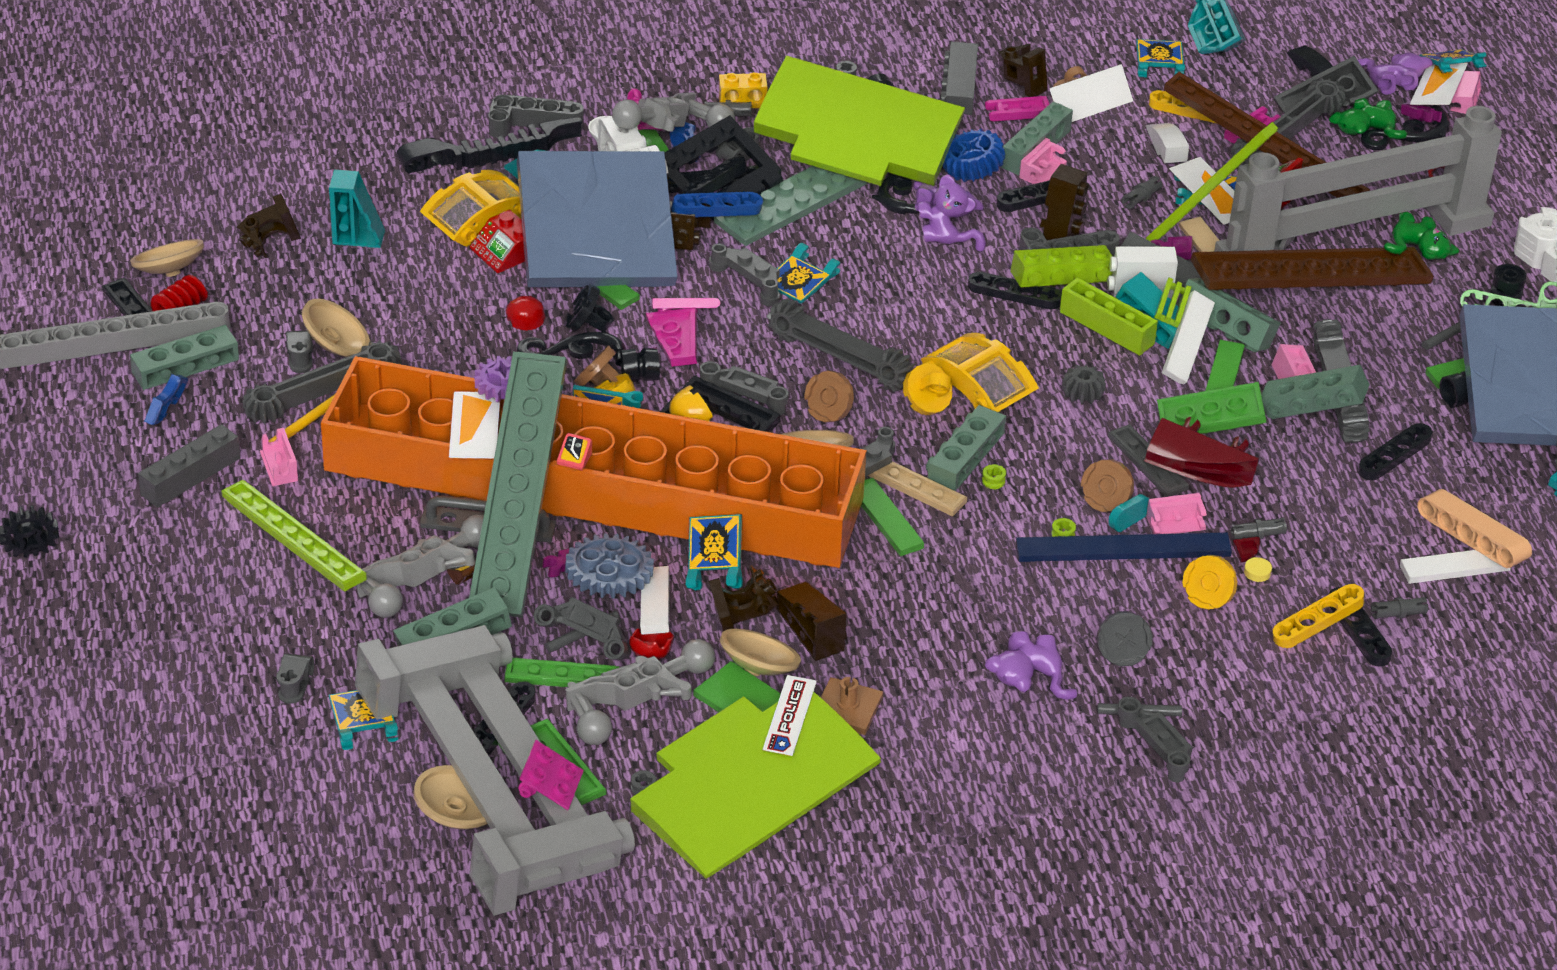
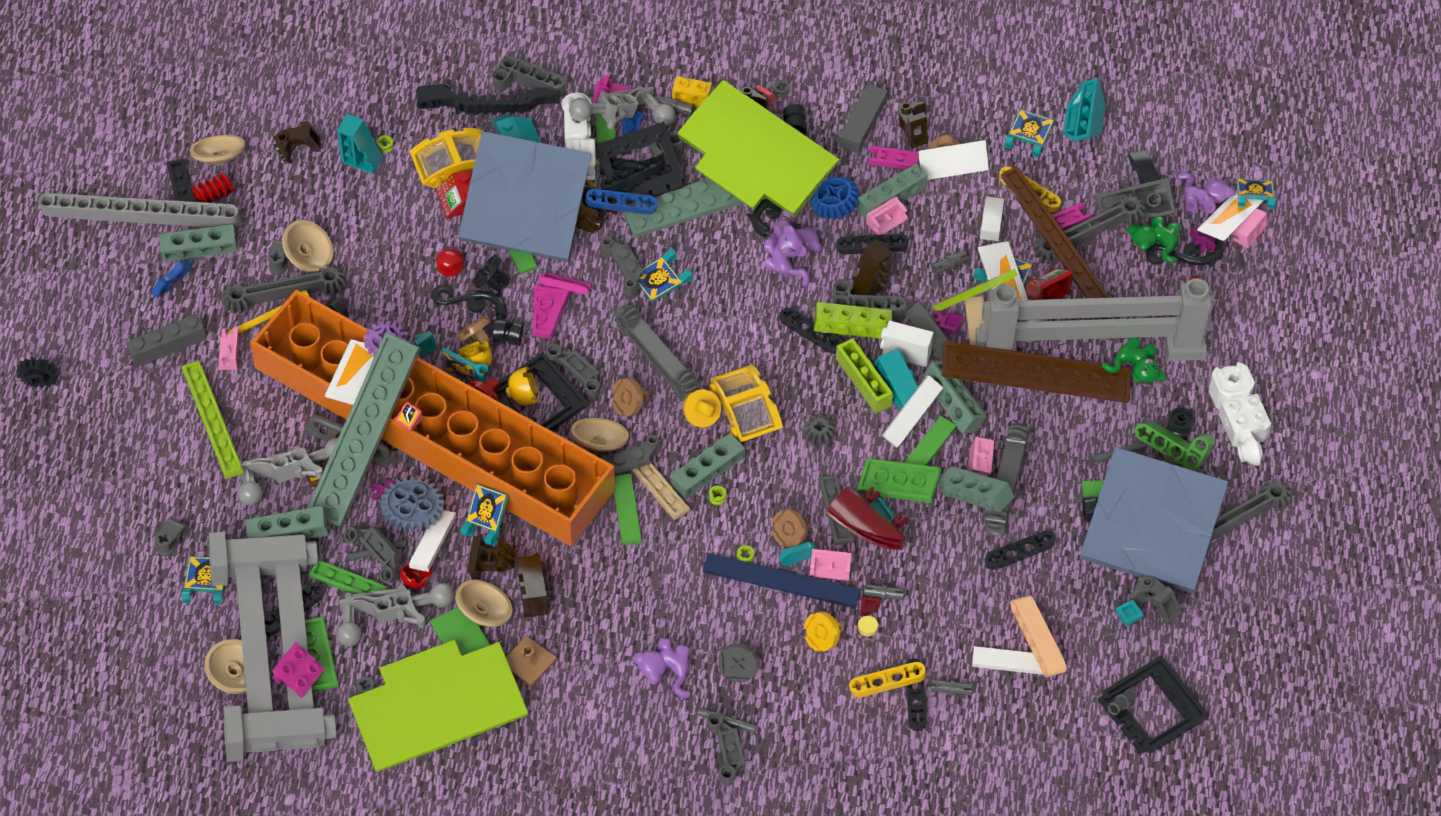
camera: 20 degrees right, 15 degrees up
white sticker [762,675,817,756] -> none
lime tile [1154,277,1191,327] -> none
none -> lime bush [377,135,393,153]

